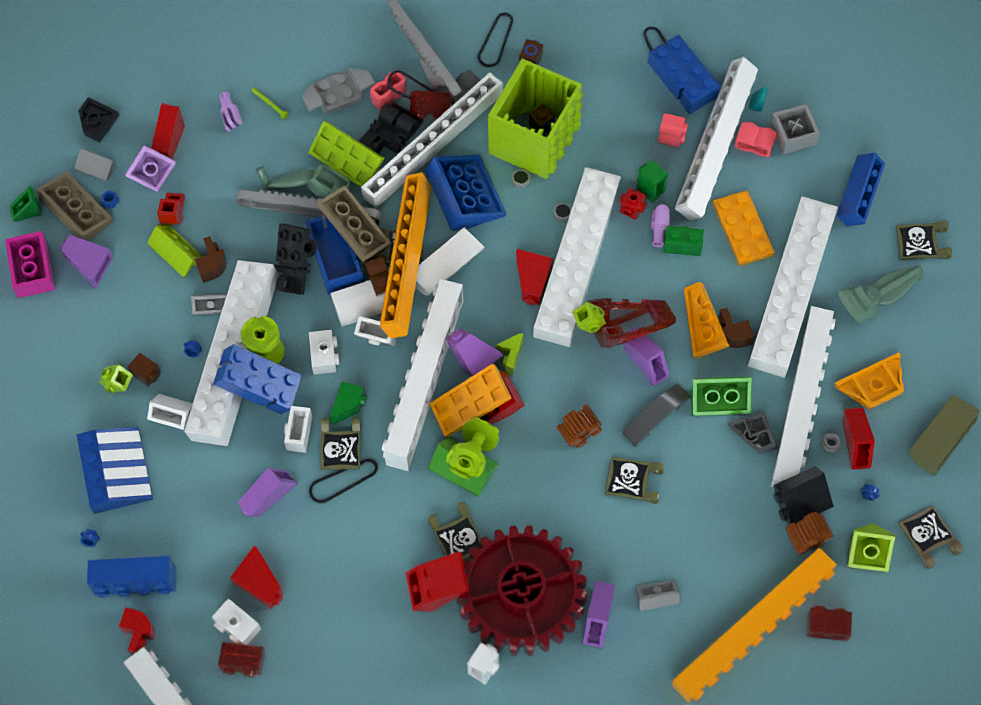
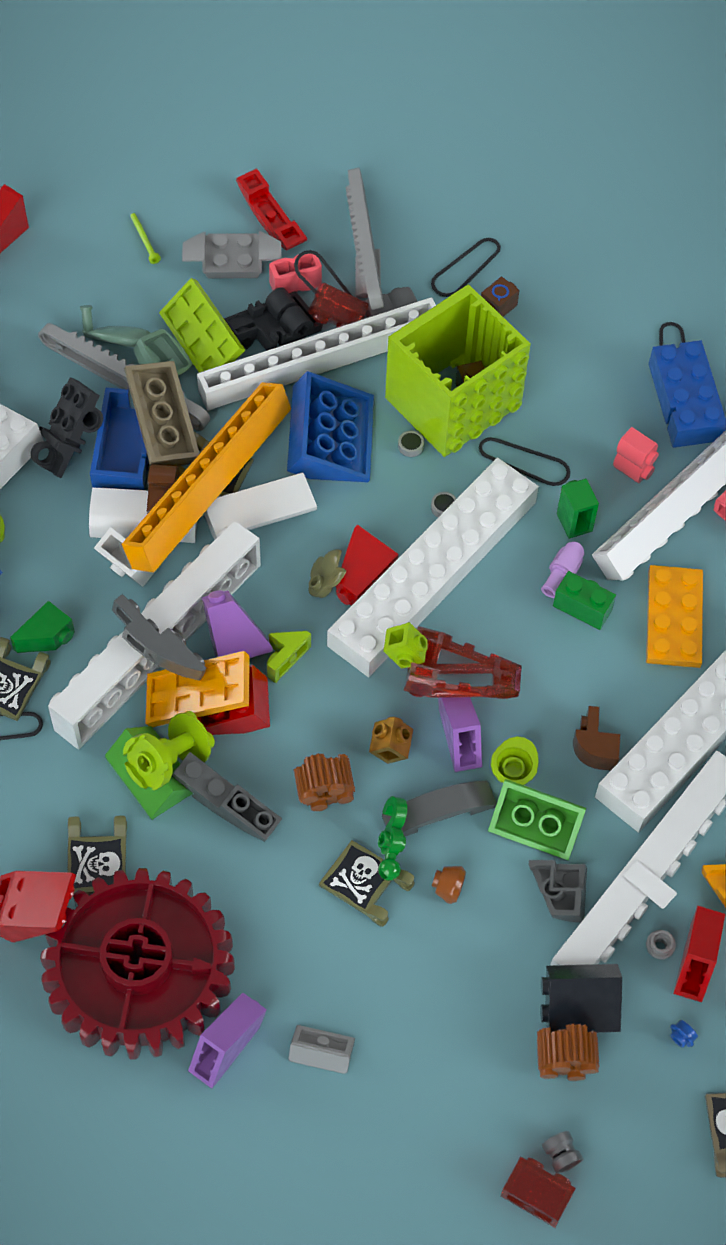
camera: 20 degrees right, 5 degrees down
lavender arm [219,91,243,132] -> none
white brick [309,330,340,375] -> none
white brick [467,643,500,684] -> none
red brick [619,188,647,220] -> none
light orange brick [672,548,837,703] -> none
light orange wing [684,282,729,359] -> none
lime slope [848,523,895,572] -> none
none -> dark grey slope [112,594,206,681]
none -> dark grey slope [172,752,282,842]
none -> red slope [236,168,307,251]
none -> olive plate [308,549,346,598]
none -> pearl gold brick [369,717,413,764]
none -> green piece [378,796,407,881]
none -> dark orange cone [432,866,466,904]
none -> black piece [479,437,570,486]
none -> lime piece [491,736,538,785]
none -> flat silver wheel [542,1131,584,1174]
none -> white sticker [623,861,677,909]

